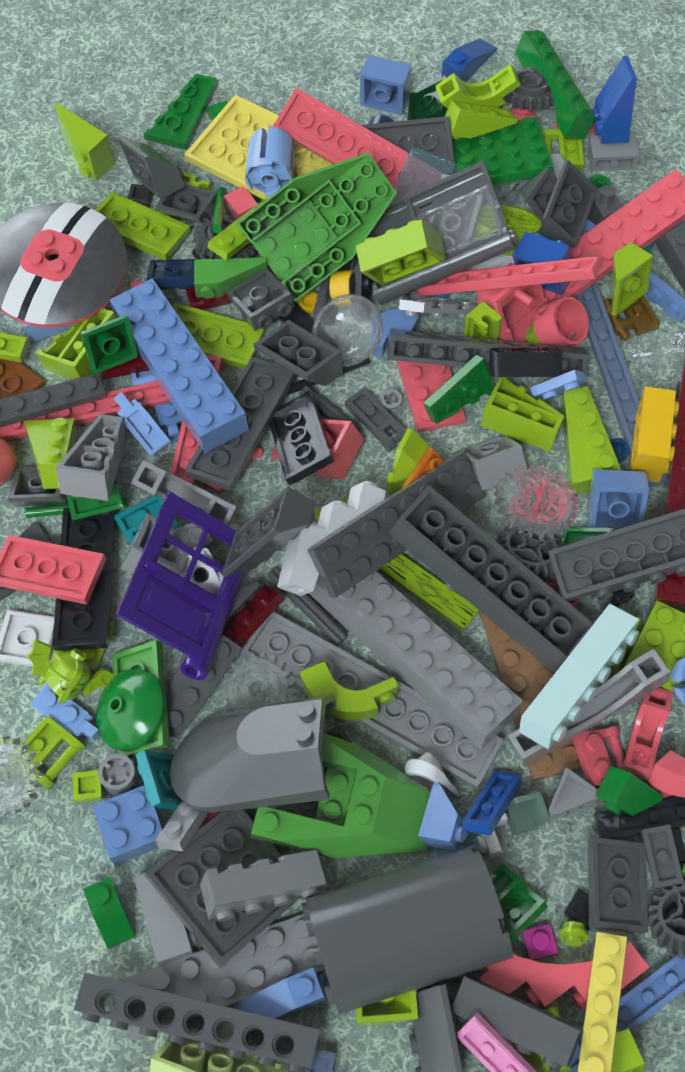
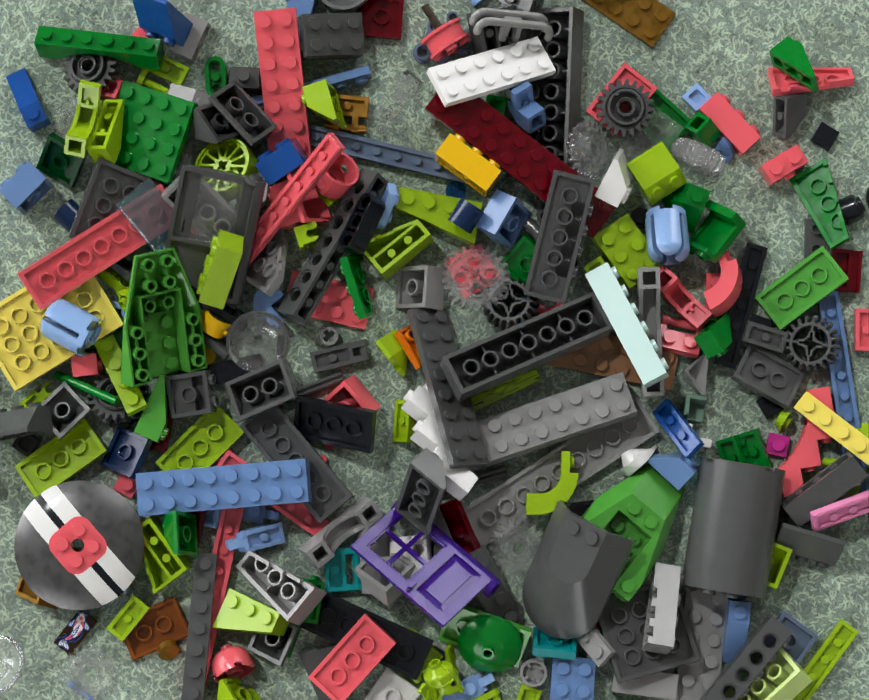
camera: 65 degrees left, 20 degrees up
none -> dark blue piece [448,198,484,234]

